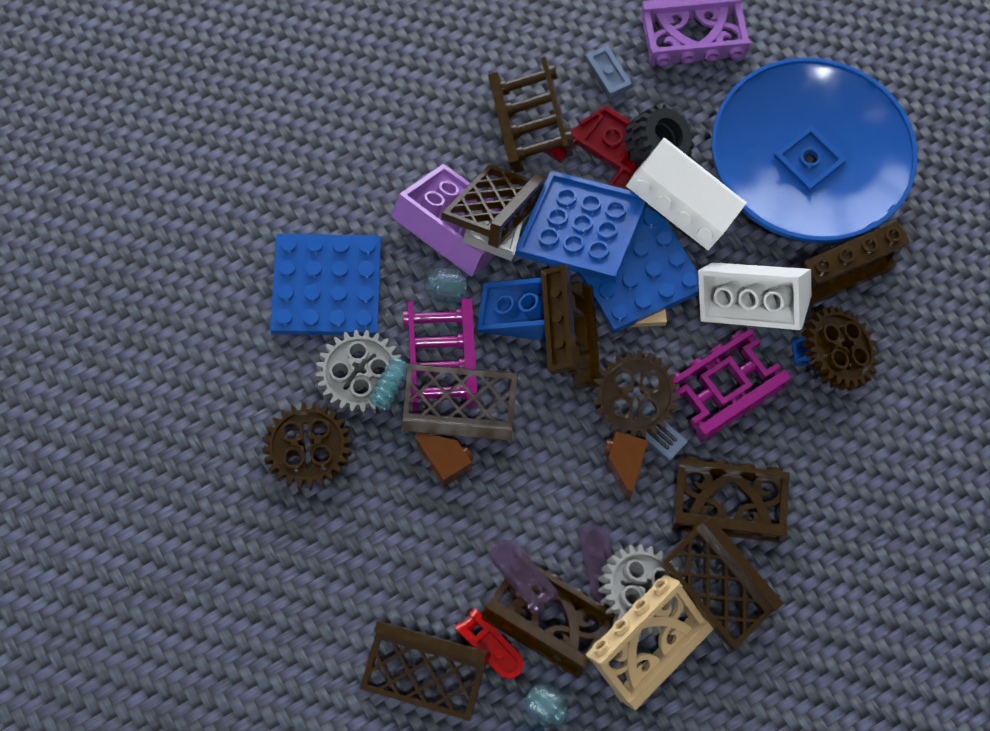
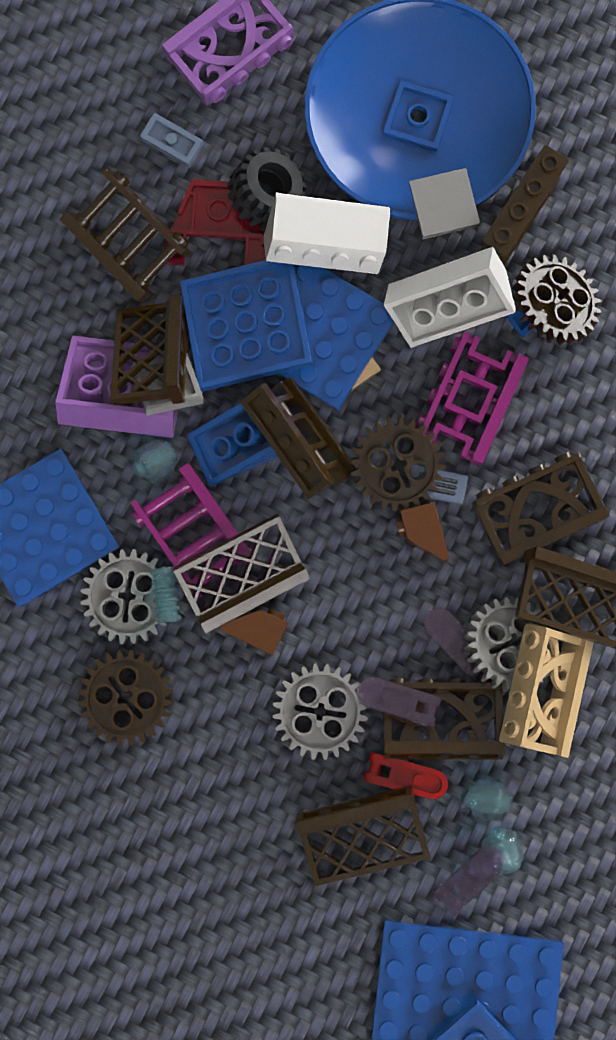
camera: 25 degrees left, 15 degrees up
none -> light grey gear [272,664,368,760]
none -> light grey tile [409,168,480,239]

